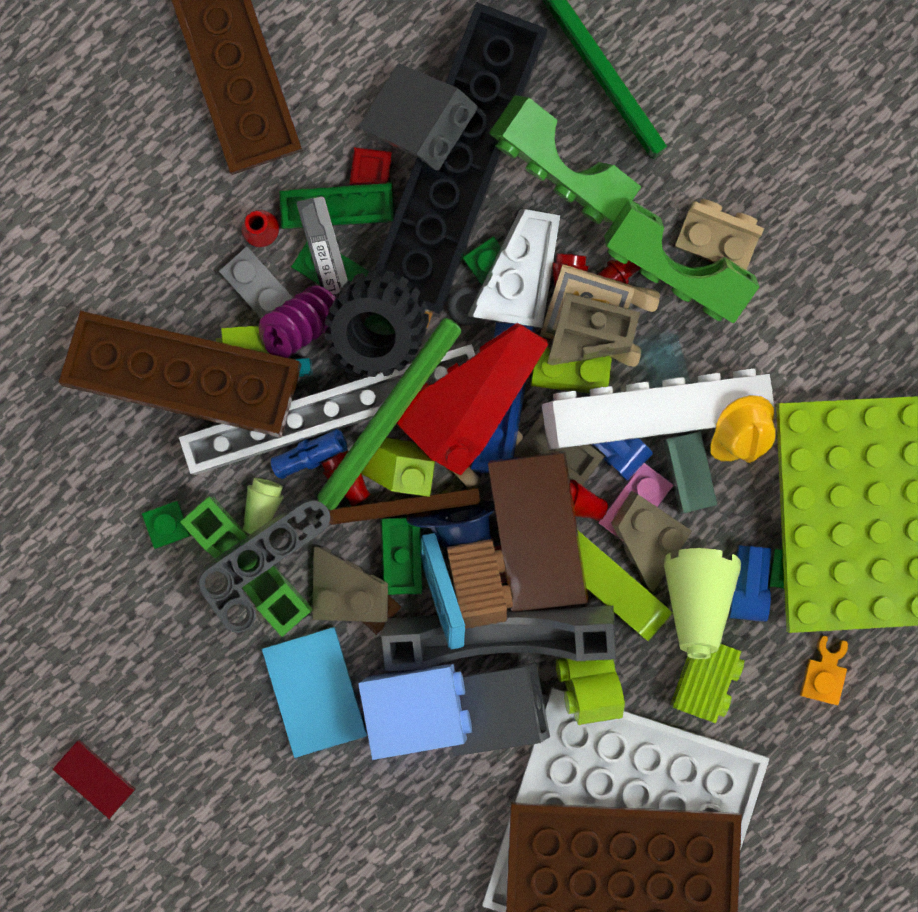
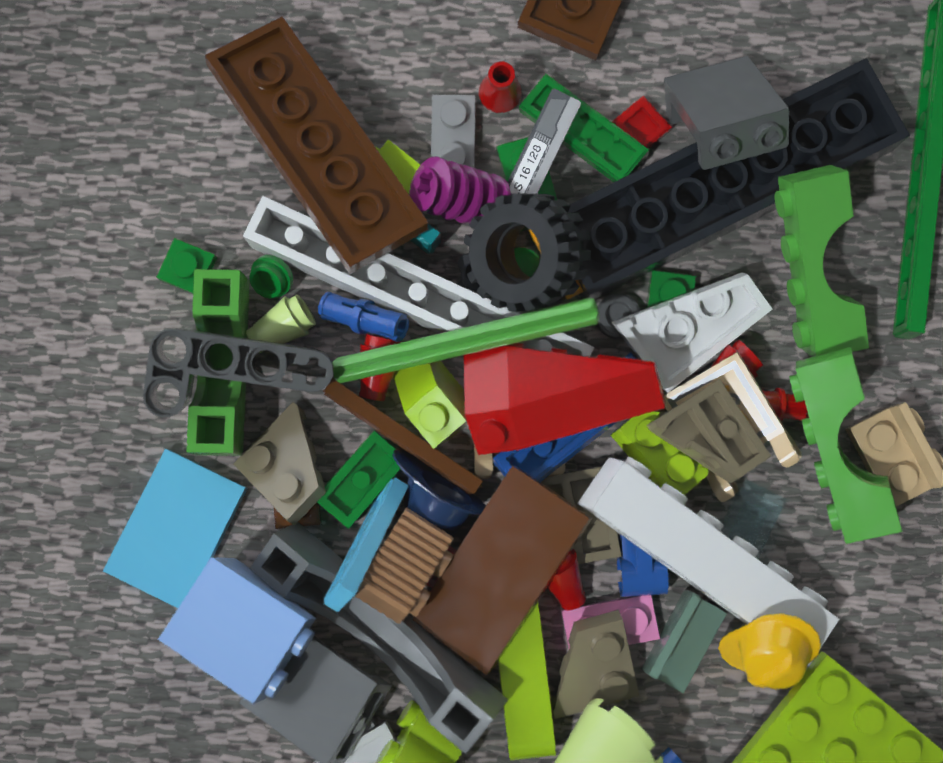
camera: 40 degrees right, 5 degrees down
none -> green plate [249,255,293,298]

